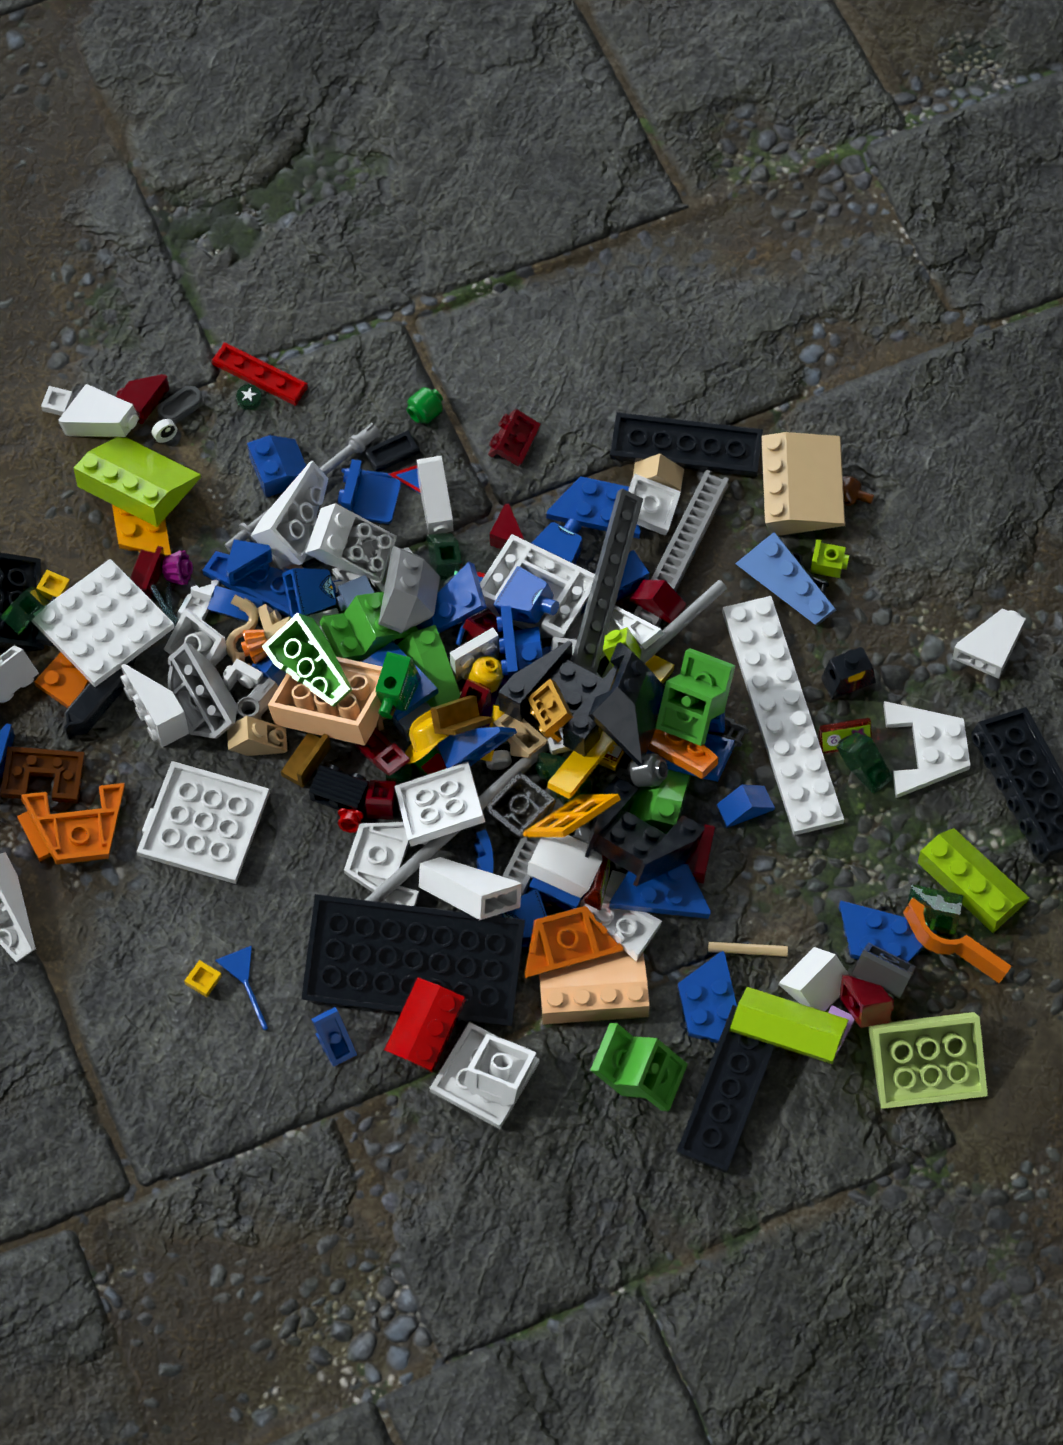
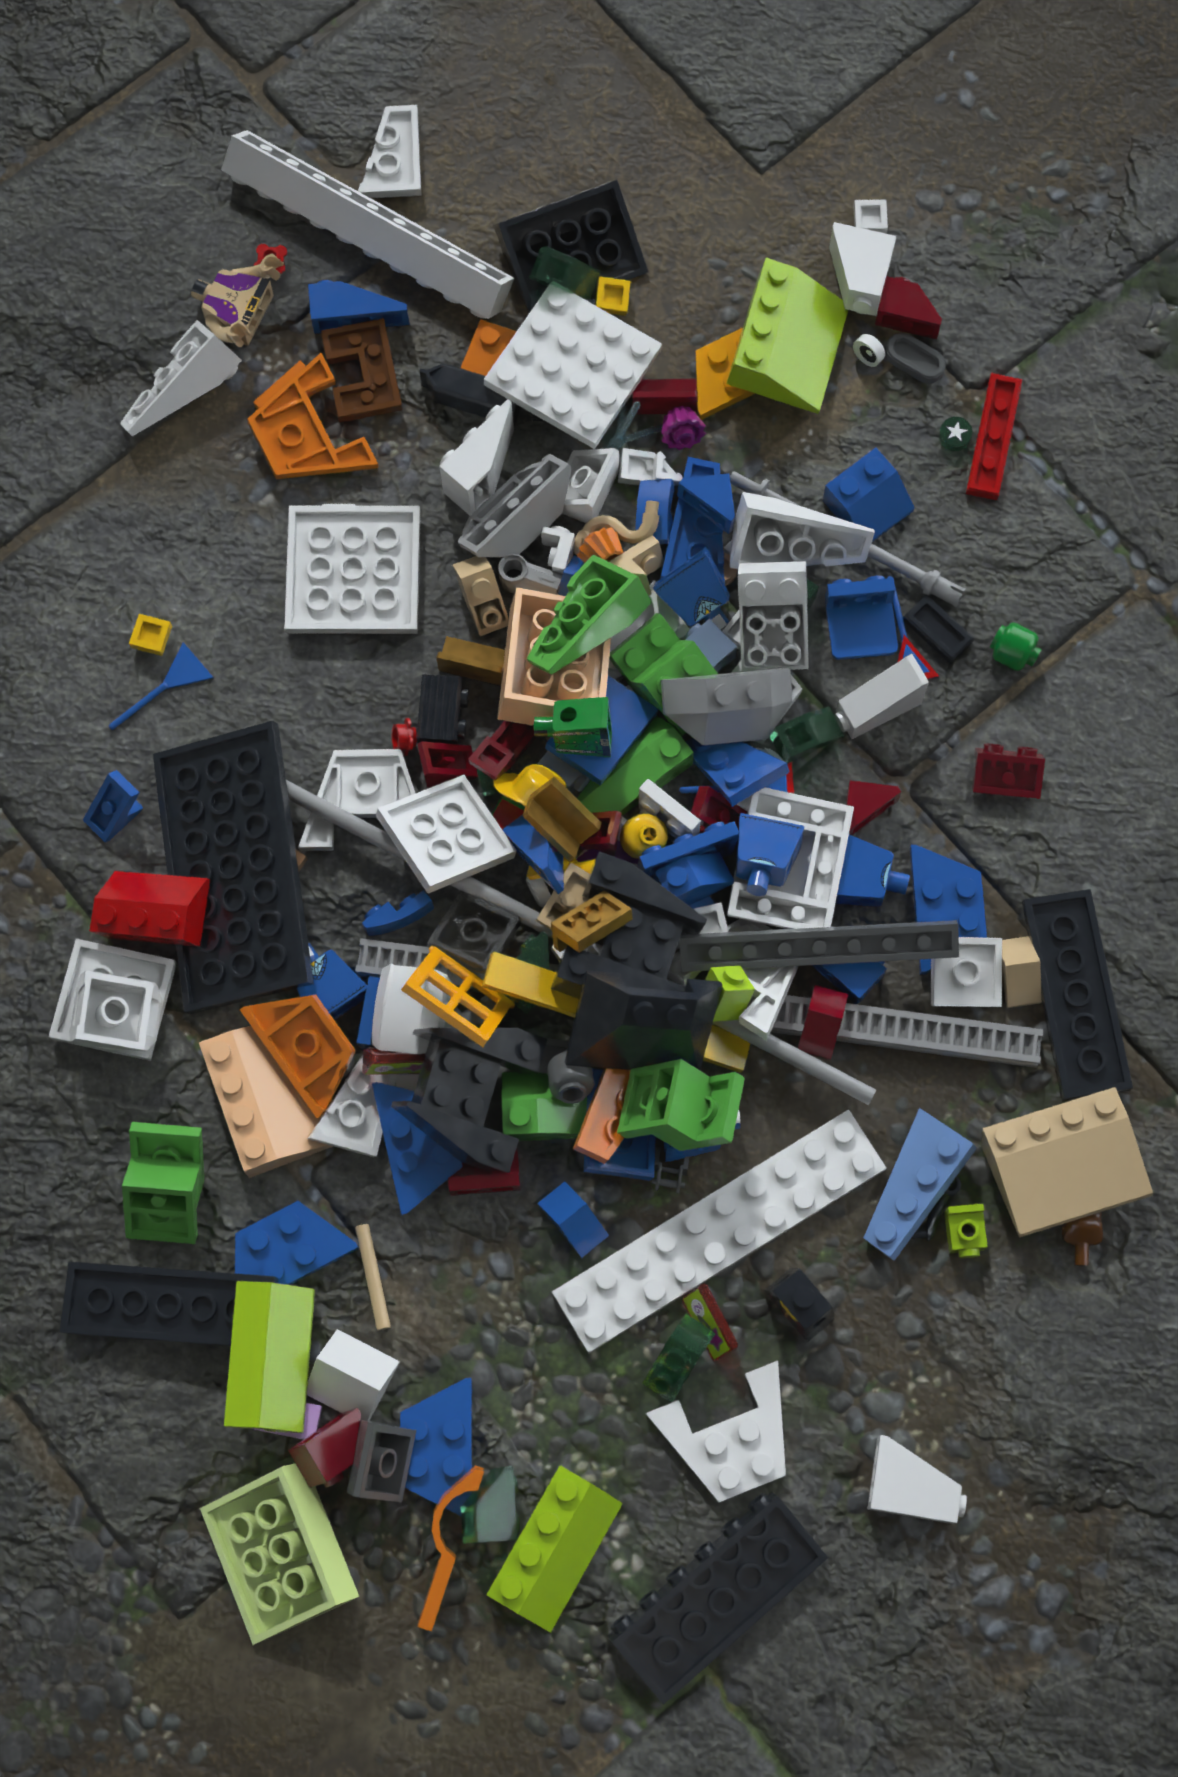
camera: 75 degrees right, 10 degrees up
white slope [419,857,522,920] -> none

